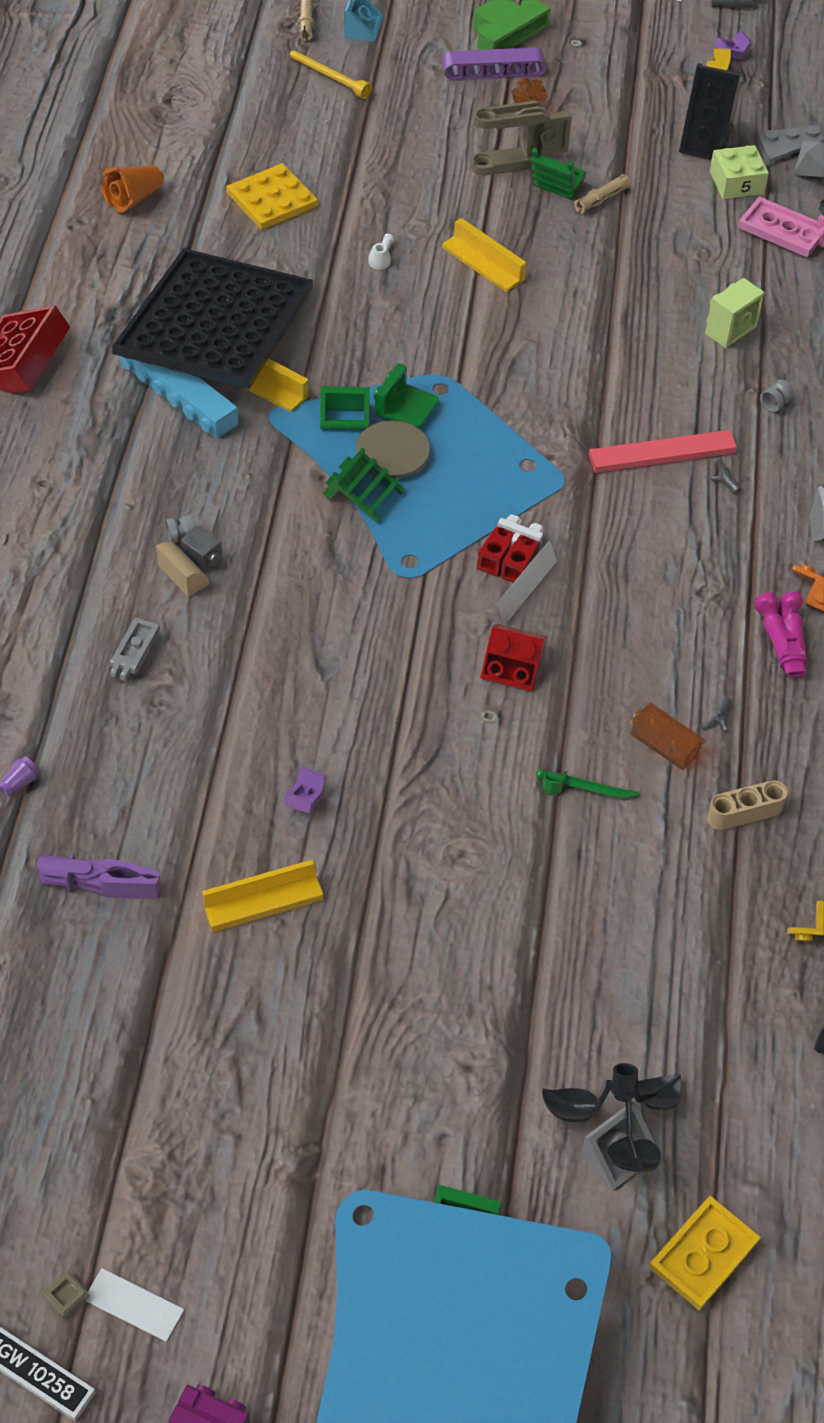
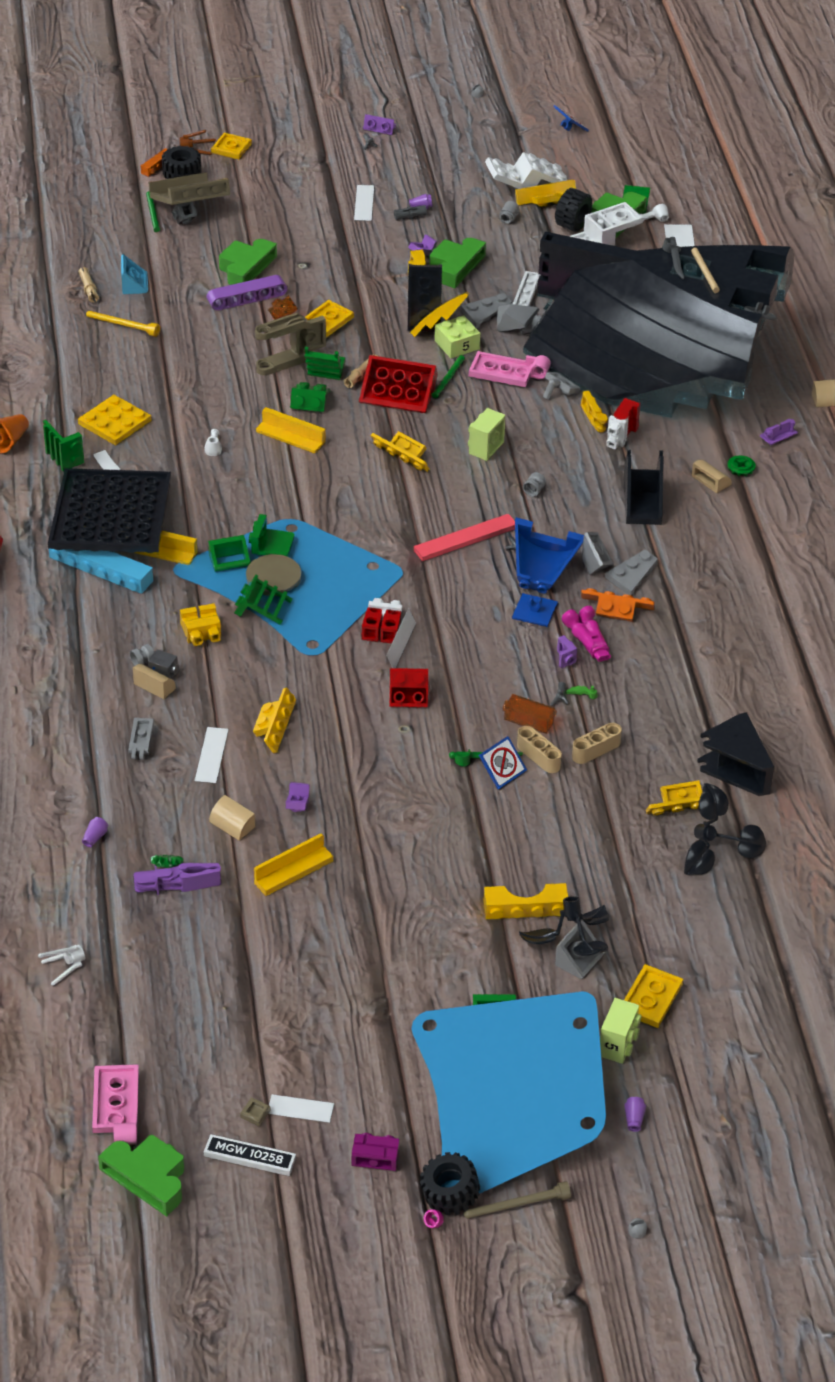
camera: 15 degrees left, 10 degrees down
none -> green plate [43,420,84,471]
none -> white sticker [93,450,121,470]
none -> green gear [151,854,183,868]
none -> yellow hips [179,603,221,646]
none -> white sticker [195,727,228,783]
none -> tan brick [209,795,255,841]
none -> yellow bracket [253,687,296,753]
none -> green bracket [290,382,330,412]
none -> yellow plate [305,300,354,338]
none -> red slope [359,355,438,413]
none -> yellow bracket [370,431,430,472]
none -> yellow slope [410,292,470,337]
none -> bright green brick [430,238,486,288]
none -> green bar [432,355,465,399]
none -> piece [479,736,527,789]
none -> yellow arch [483,883,568,919]
none -> blue piece [512,593,558,627]
none -> blue cone [515,517,584,594]
none -> tan beam [517,726,562,773]
none -> medium lavender bracket [557,635,577,668]
none -> bright green piece [565,685,597,699]
none -> yellowish green brick [600,998,642,1064]

